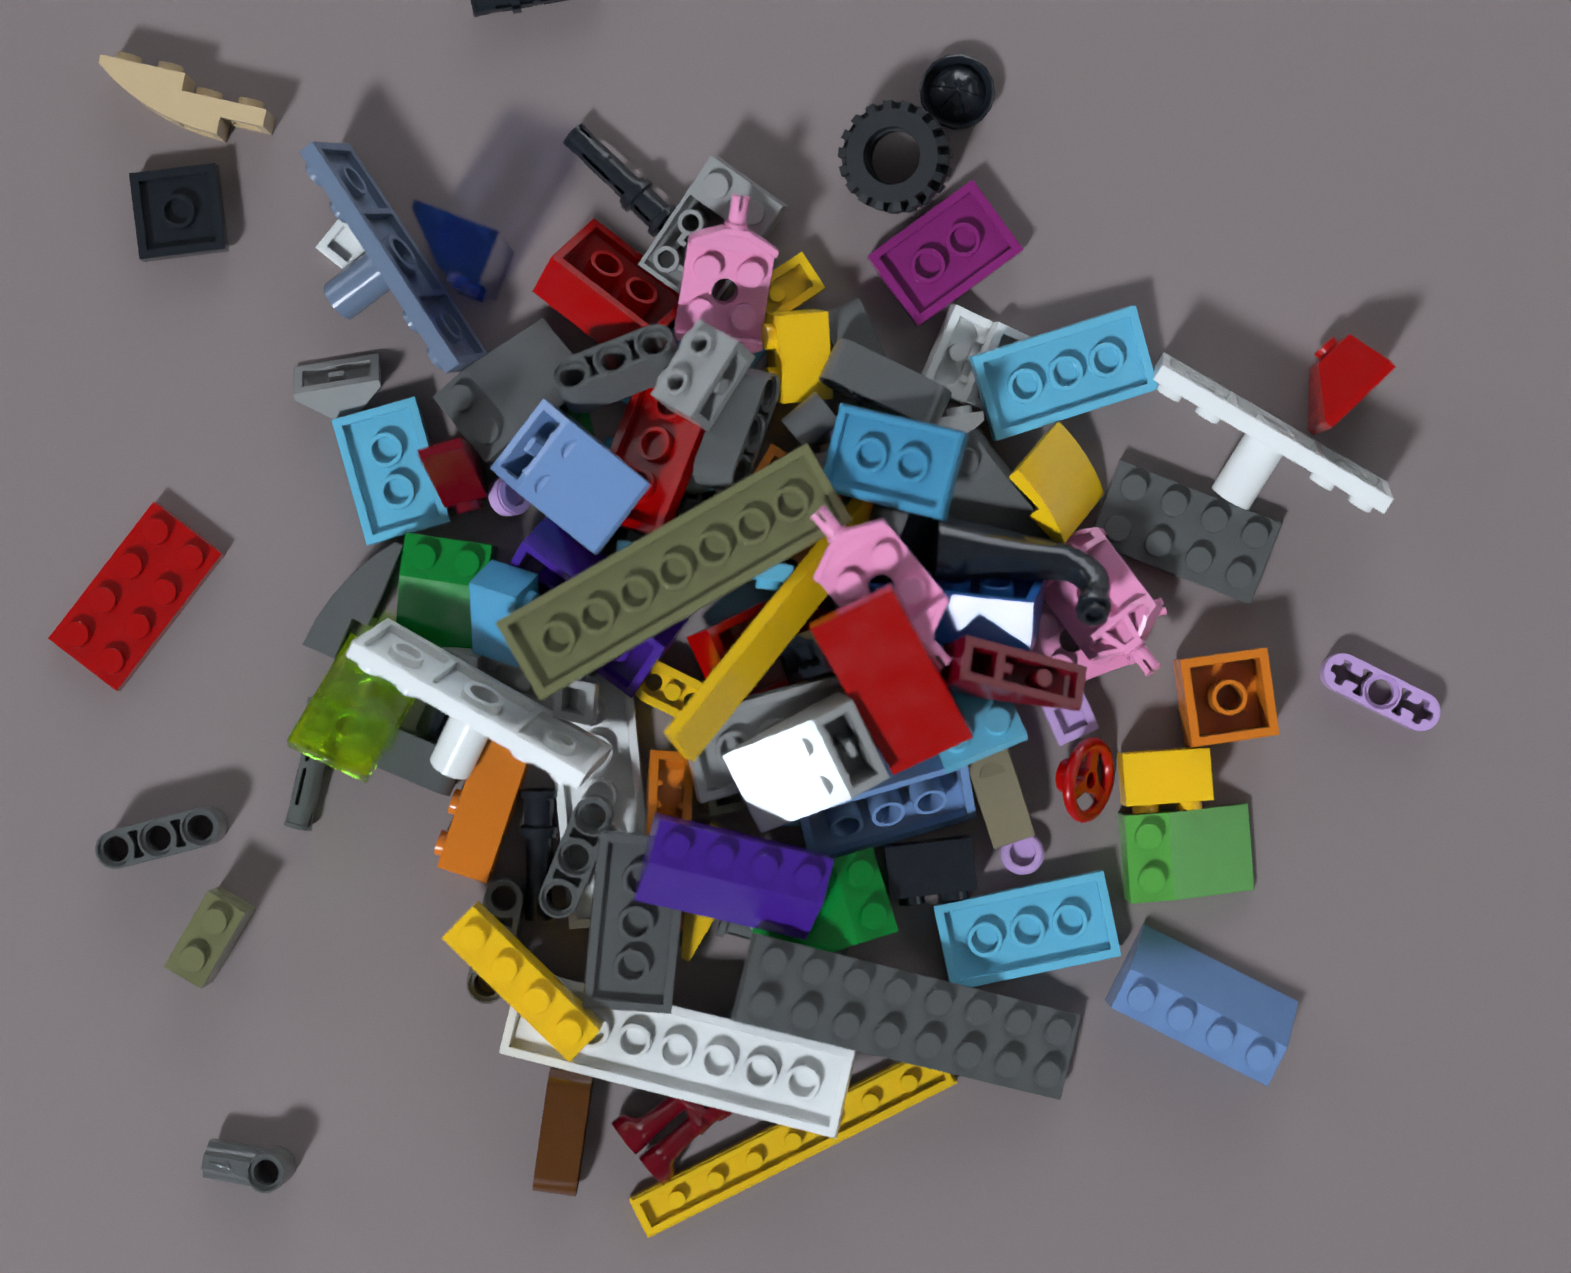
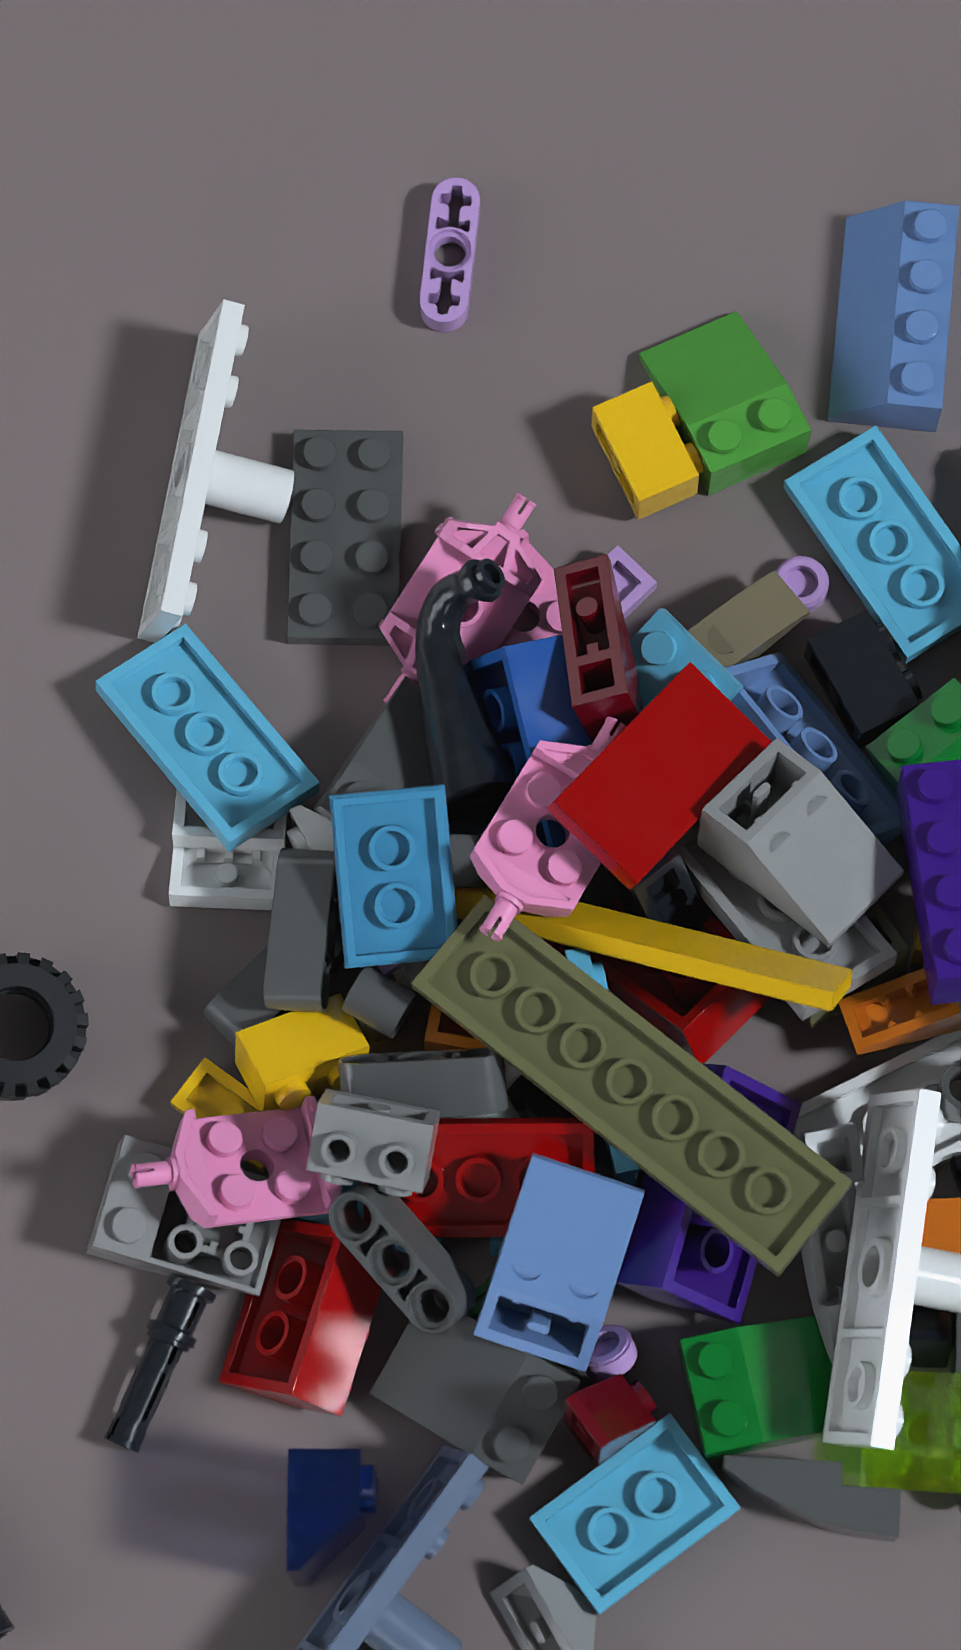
camera: 105 degrees left, 15 degrees down
dark azure brick [469,559,541,668] -> none
yellow plate [635,661,703,717] -> none
magenta plate [867,179,1024,328] -> none
yellow slope [1009,421,1104,544] -> none
red piece [1055,737,1114,823] -> none
orange brick [1172,648,1280,747] -> none
red slope [1307,334,1396,436] -> none

